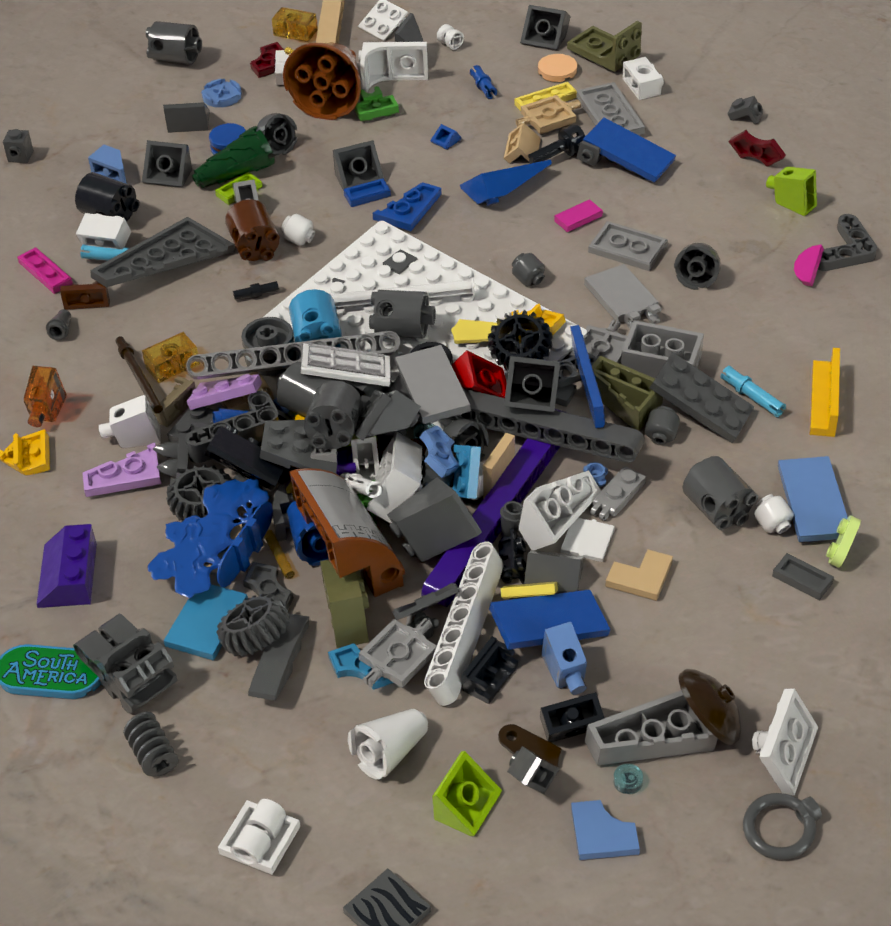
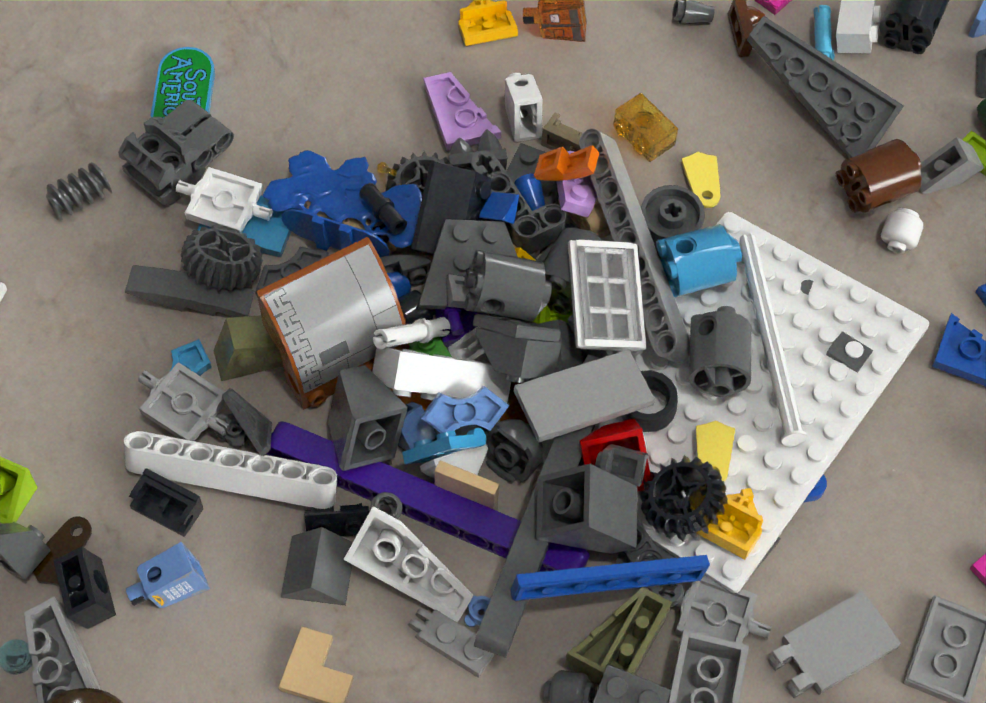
camera: 80 degrees right, 15 degrees up
dark purple slope [36,524,97,608] -> none
dark brown bar [115,336,163,414] -> none
black bar [233,281,279,300] -> none
white cone [348,709,428,780] -> none
blue tile [489,590,611,650] -> none
light yellow tile [500,582,558,599] -> none
dark grey head [512,253,545,286] -> none
white piece [561,518,615,562] -> none
none -> white plate [176,167,273,234]
none -> black pin [359,183,407,235]
none -> clear yellow hinge [377,162,397,176]
none -> blue slope [479,192,519,224]
none -> orange slope [534,145,599,181]
none -> dark grey bracket [595,444,648,487]
none -> light yellow piece [681,152,721,208]

